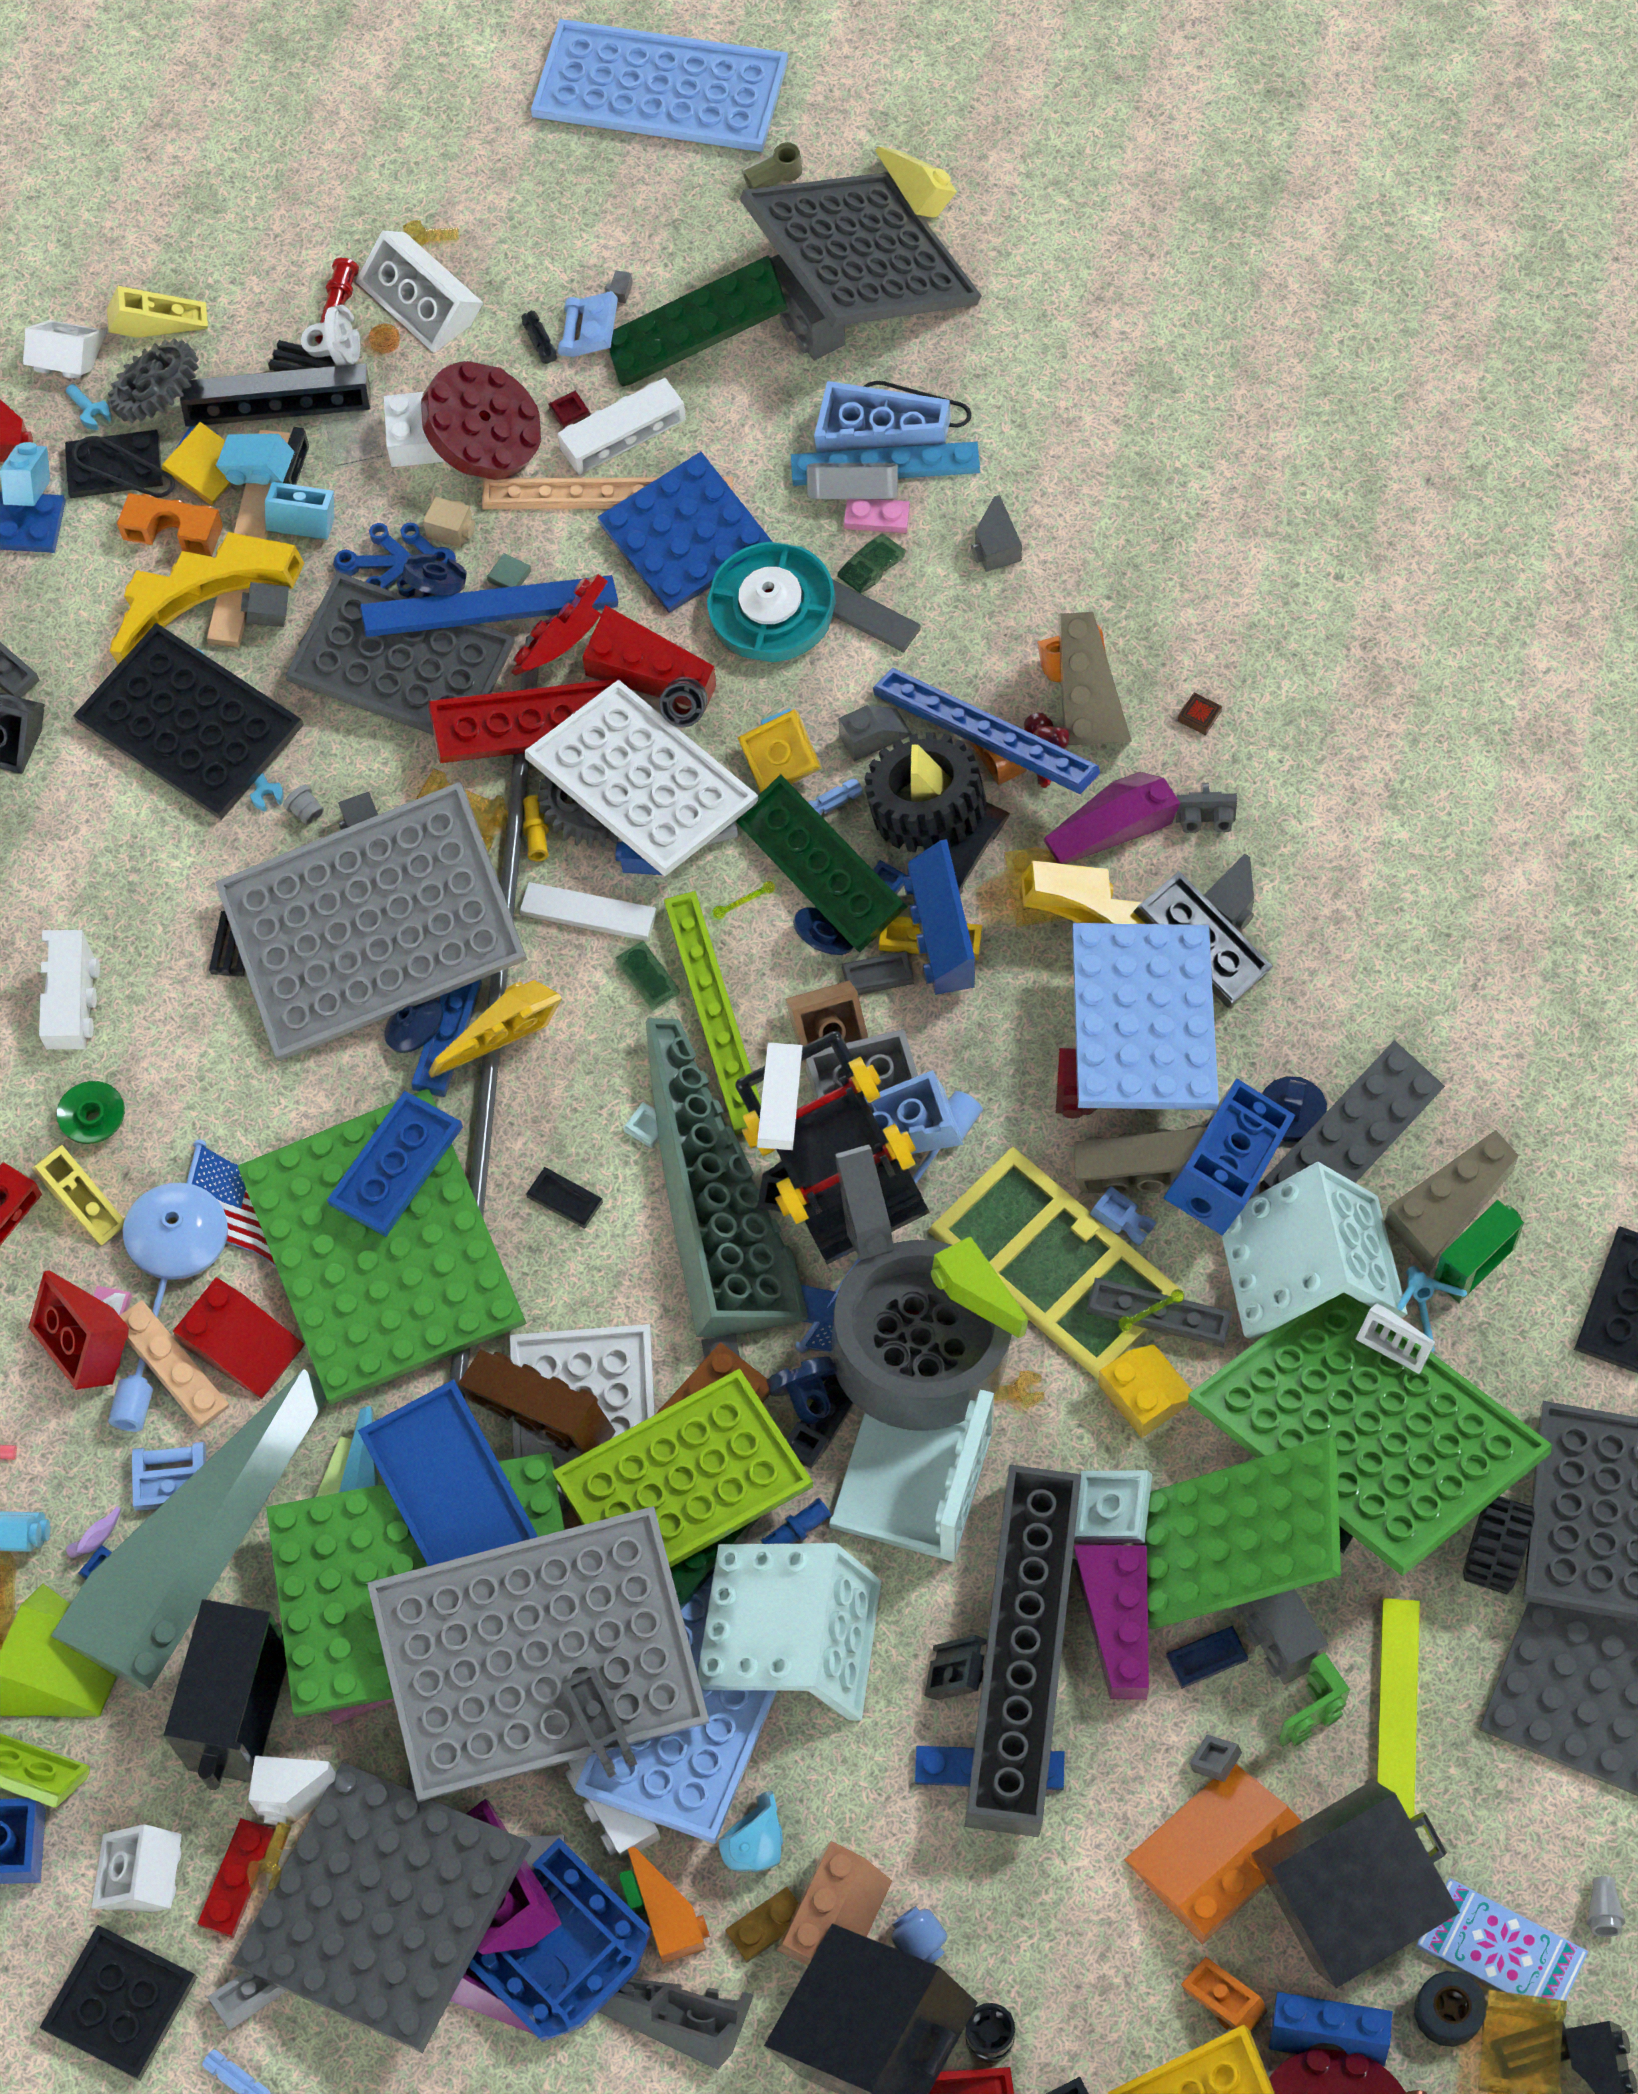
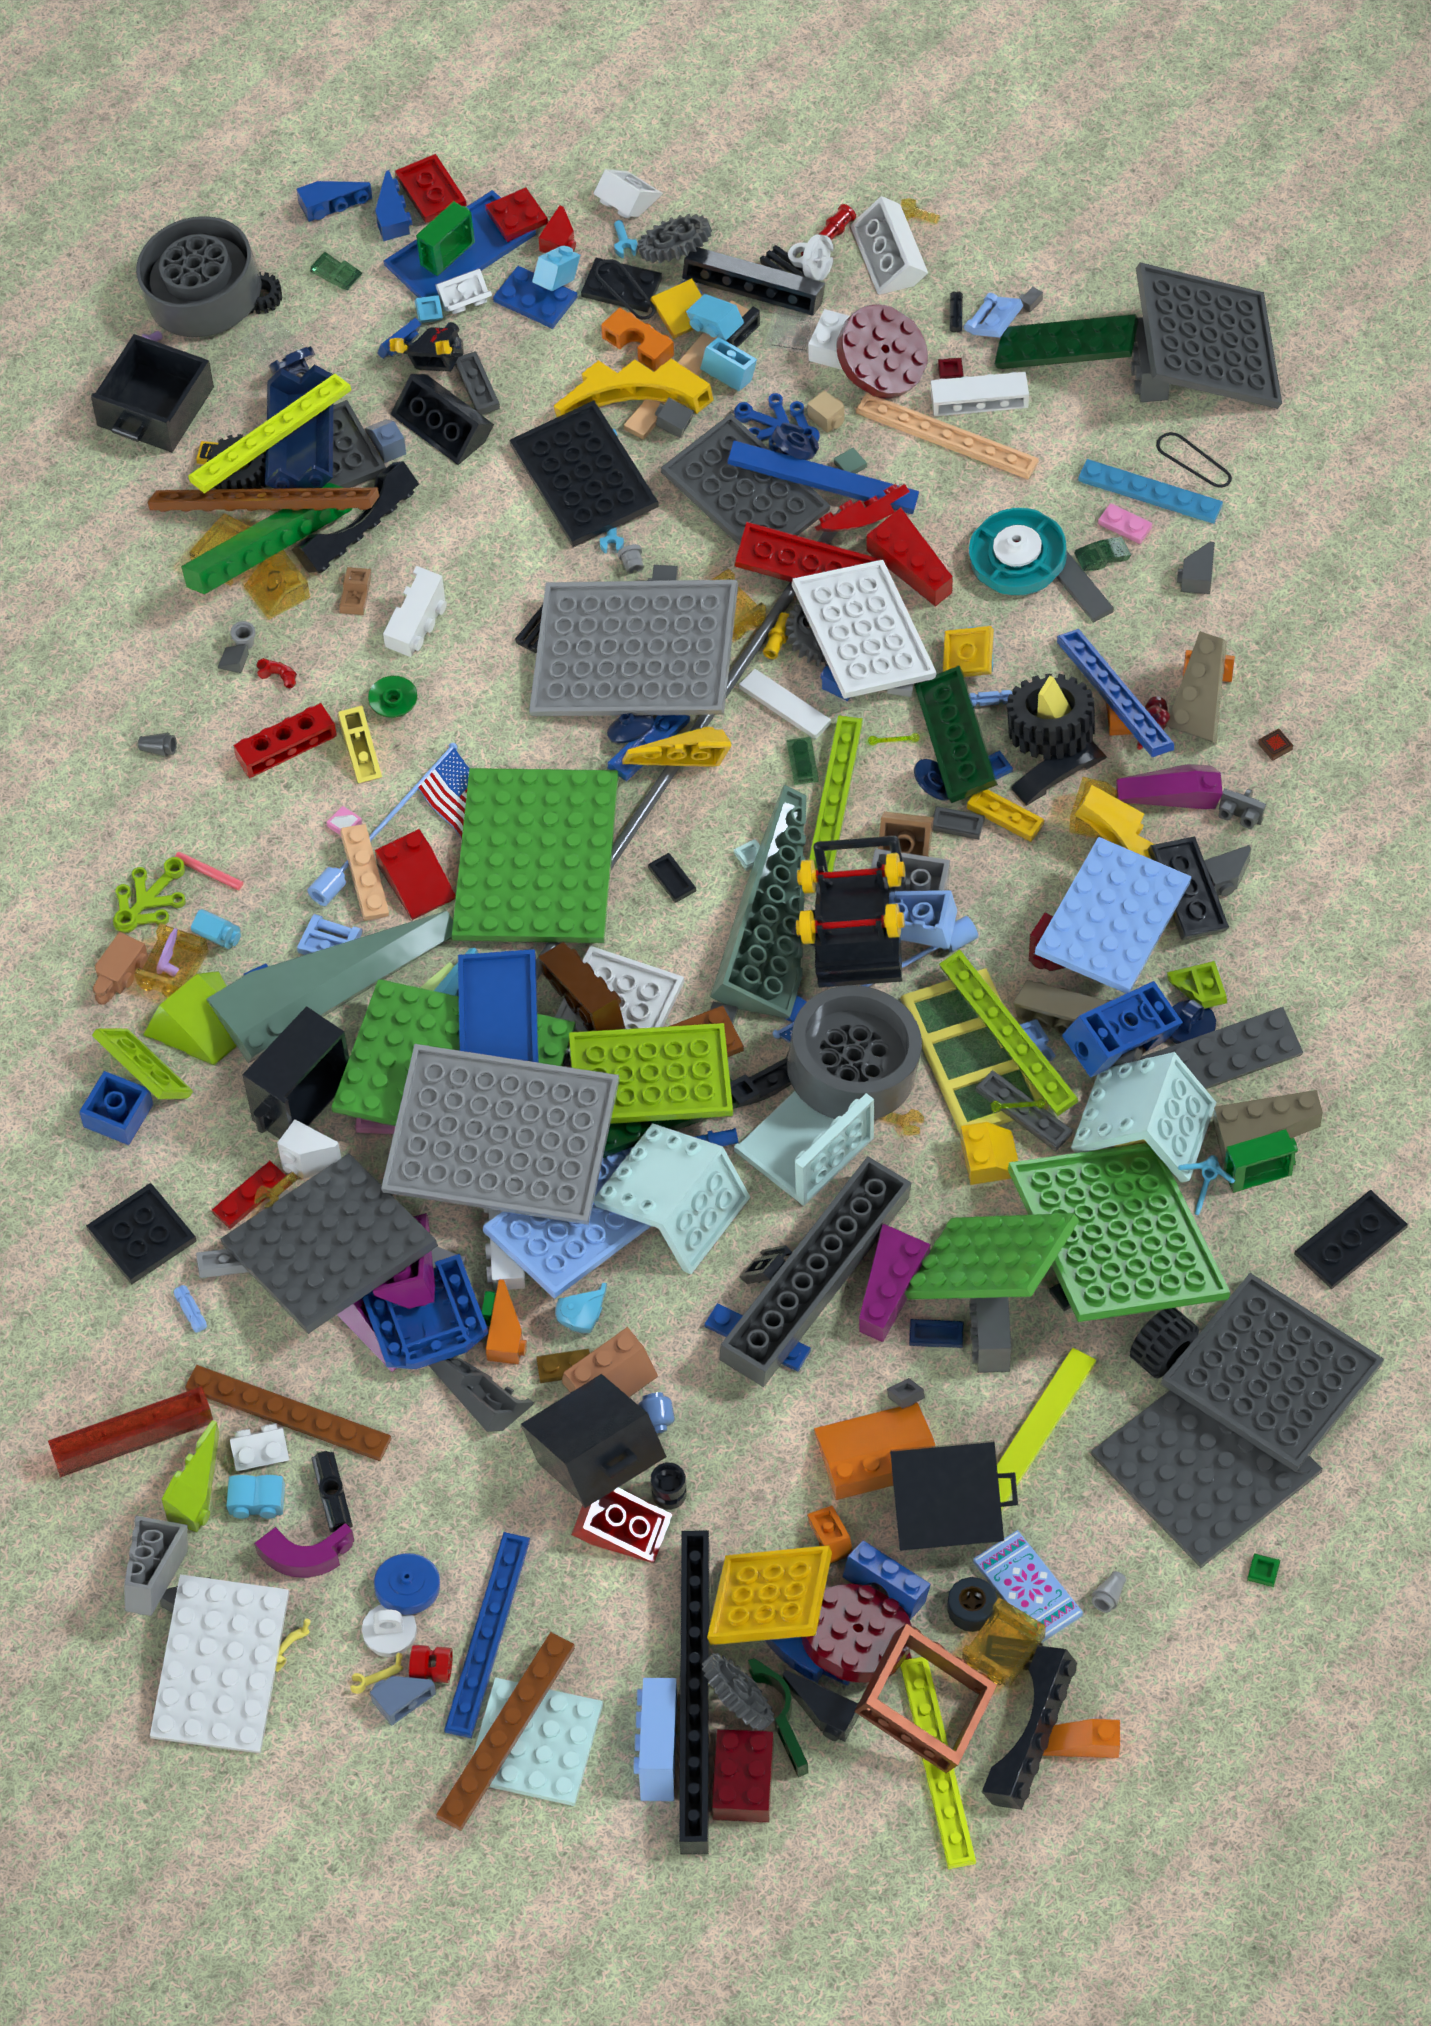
camera: 25 degrees right, 5 degrees down
red slope [28,1270,129,1390] -> none
lavender bar [66,1506,121,1558] -> none
white slope [92,1824,182,1912] -> none
light yellow slope [107,286,208,338] -> none
light blue dish [123,1183,228,1280] -> none
blue plate [327,1090,463,1237] -> none
clear orange tile [369,323,400,353] -> none
light blue plate [531,19,788,152] -> none
dark grey hinge [561,1667,638,1778] -> none
blue plate [597,451,773,613] -> none
black wheel [659,677,708,727] -> none
olive piece [742,142,802,189] -> none
white tile [757,1042,803,1150] -> none
dark blue tile [766,1356,837,1424] -> none
light grey beam [807,463,898,499] -> none
light blue wedge [814,381,951,452] -> none
dark grey slope [835,1144,894,1260] -> none
dark grey slope [838,705,912,762] -> none
light yellow slope [875,146,957,218] -> none
blue slope [903,839,975,995] -> none
lime slope [931,1236,1028,1338] -> none
light aqua plate [1074,1470,1152,1543] -> none
bright green bracket [1279,1652,1350,1747] -> none
white slope [1356,1303,1435,1374] -> none
none -> lime plate [939,949,1079,1116]
none -> lime wing [1167,961,1227,1009]

